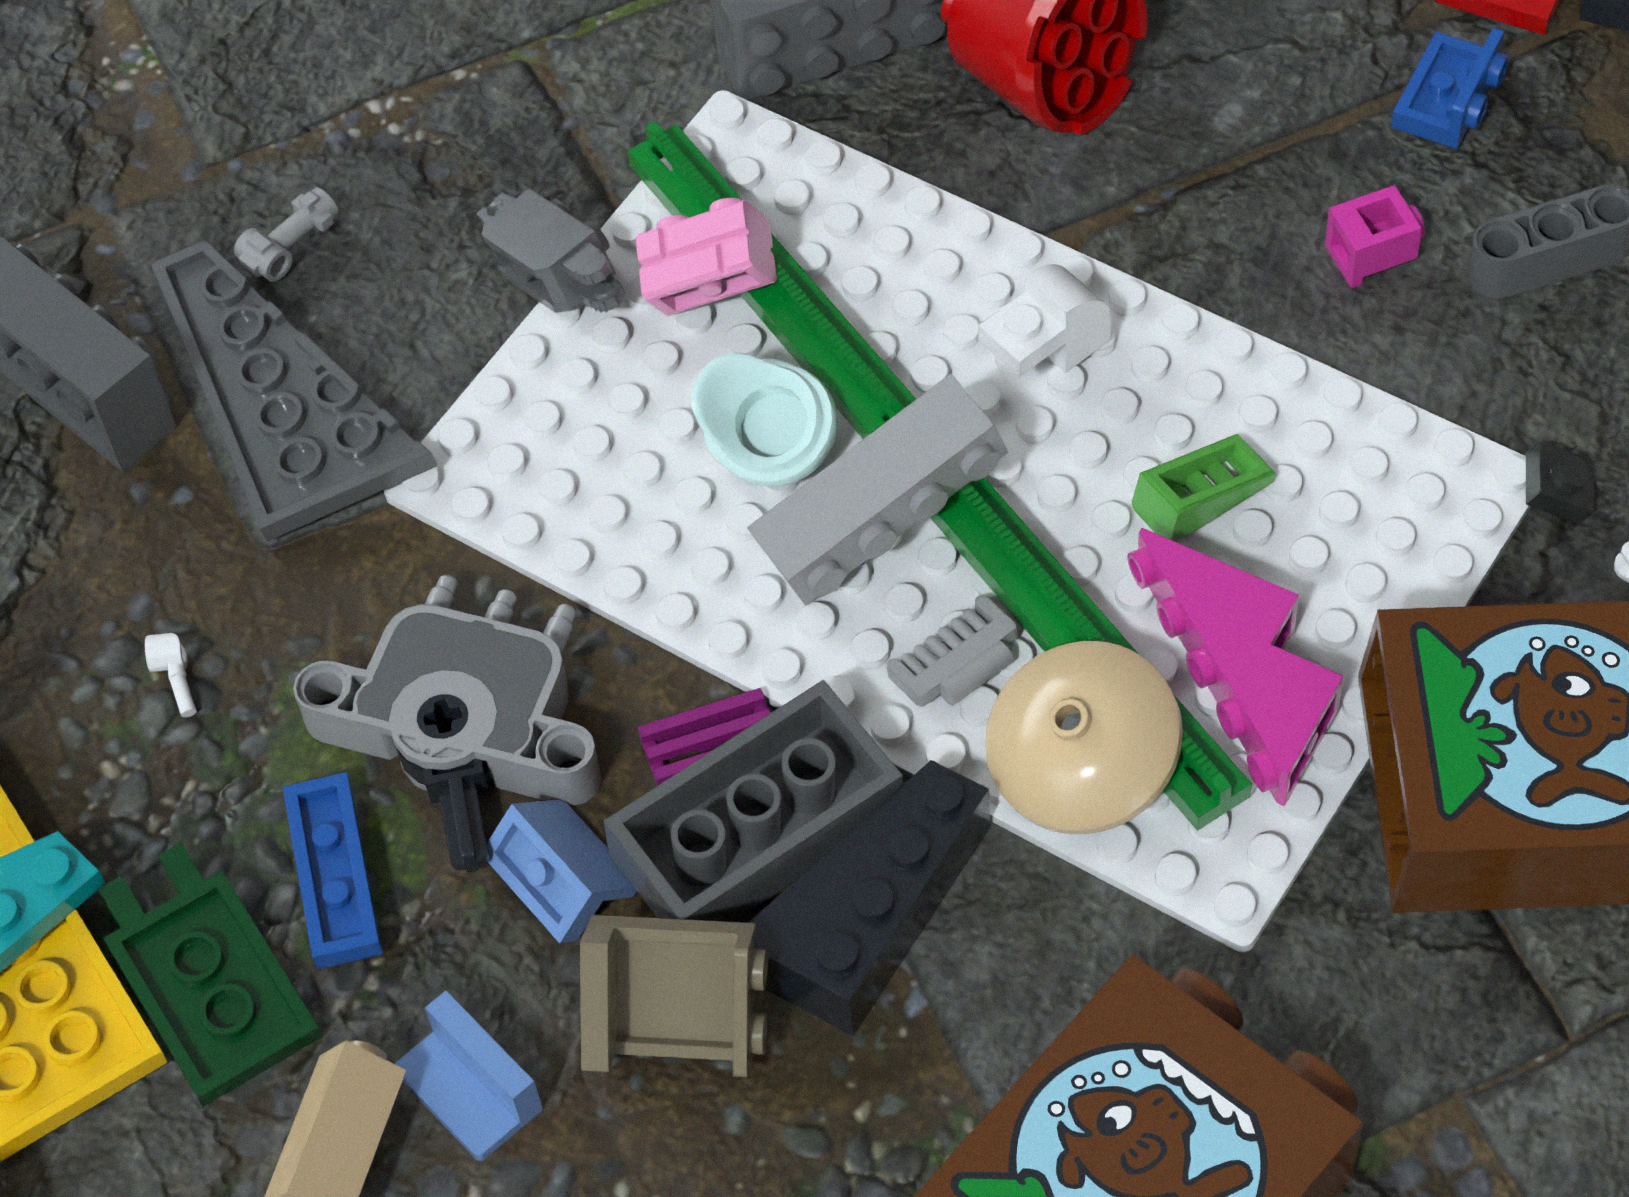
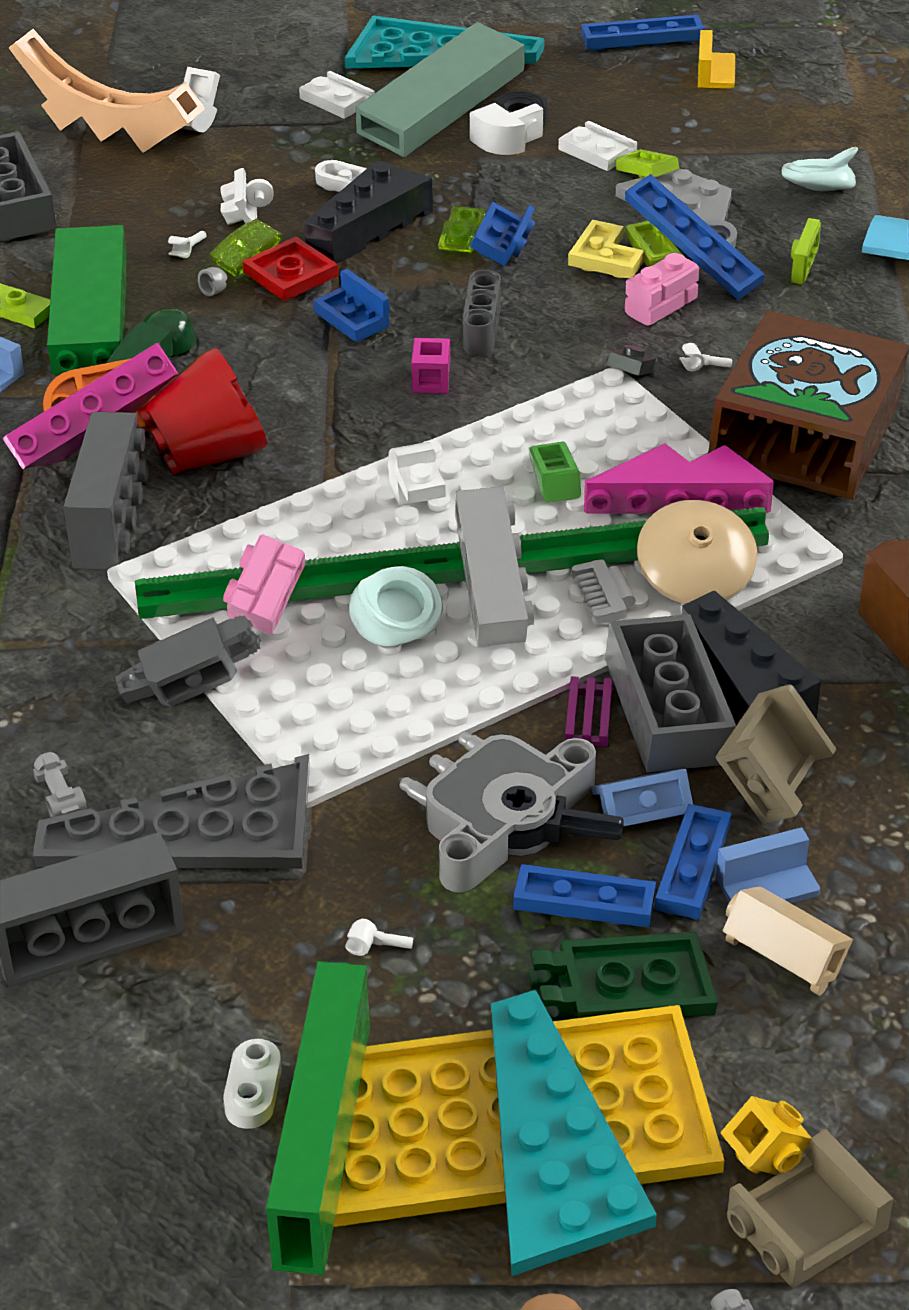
camera: 70 degrees left, 15 degrees down
none -> blue plate [655,804,732,920]

